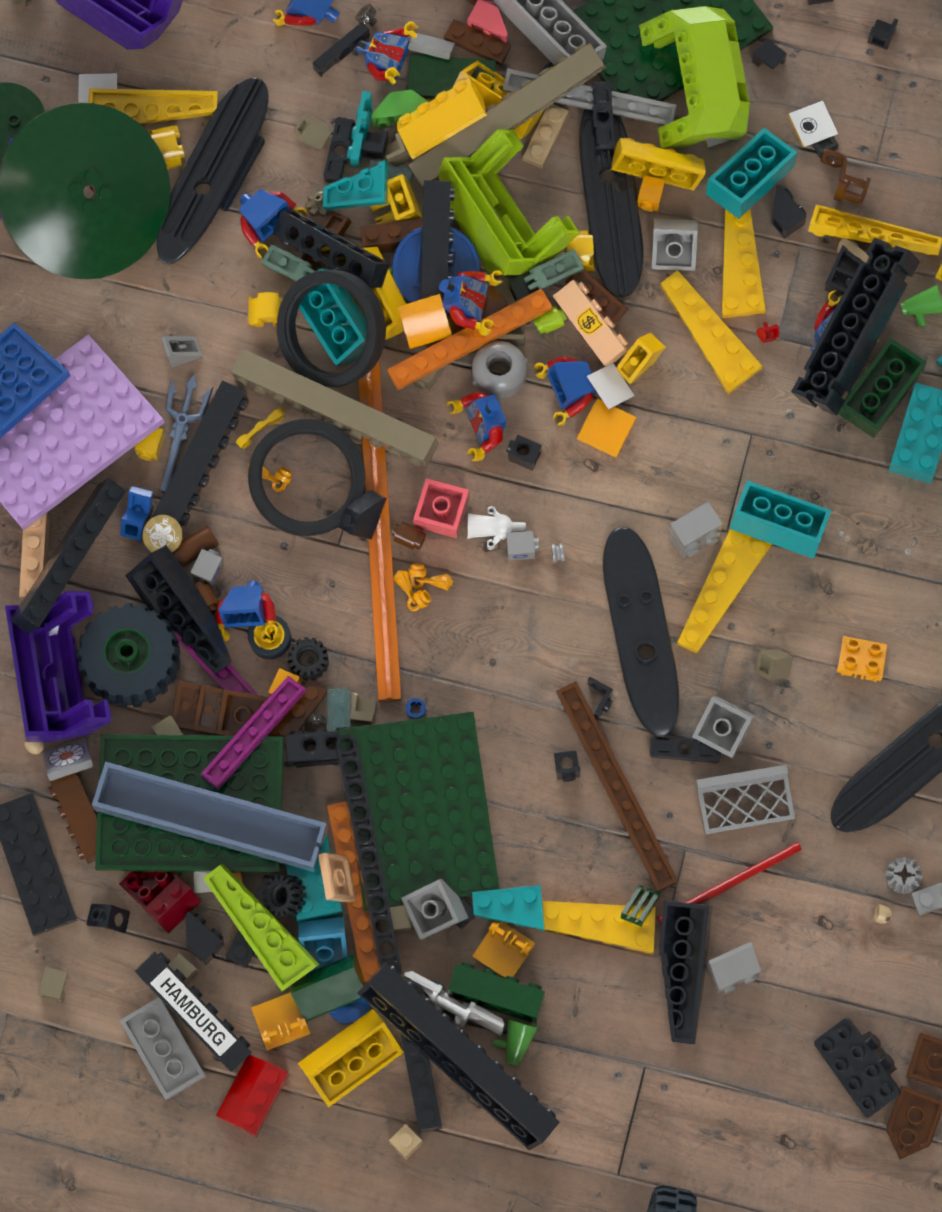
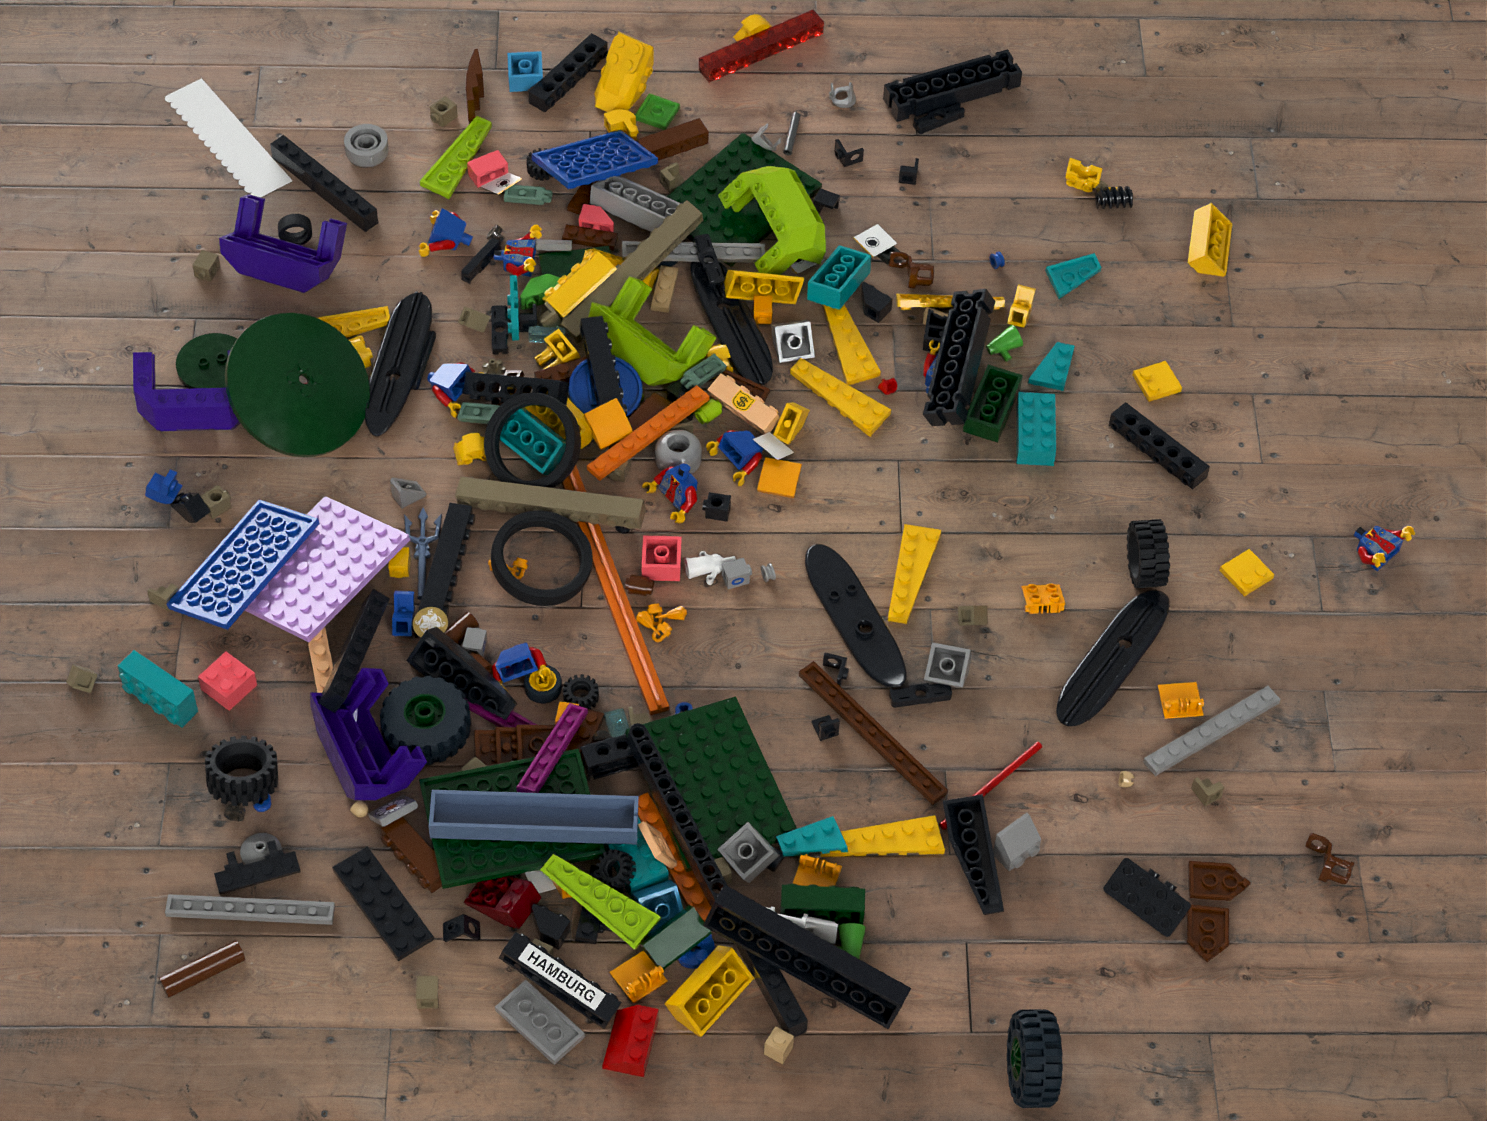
camera: 20 degrees left, 20 degrees down
yellow piece [236,407,286,449] -> none
teal wing [323,160,388,210] -> none
black slope [339,490,387,539] -> none
torso [439,270,503,336] -> none
tile [620,885,660,927] -> none
light grey brick [668,502,723,559] -> none
light grey fence [695,765,795,834] -> none
teal brick [729,480,832,559] -> none
light grey gear [885,857,923,894] -> none

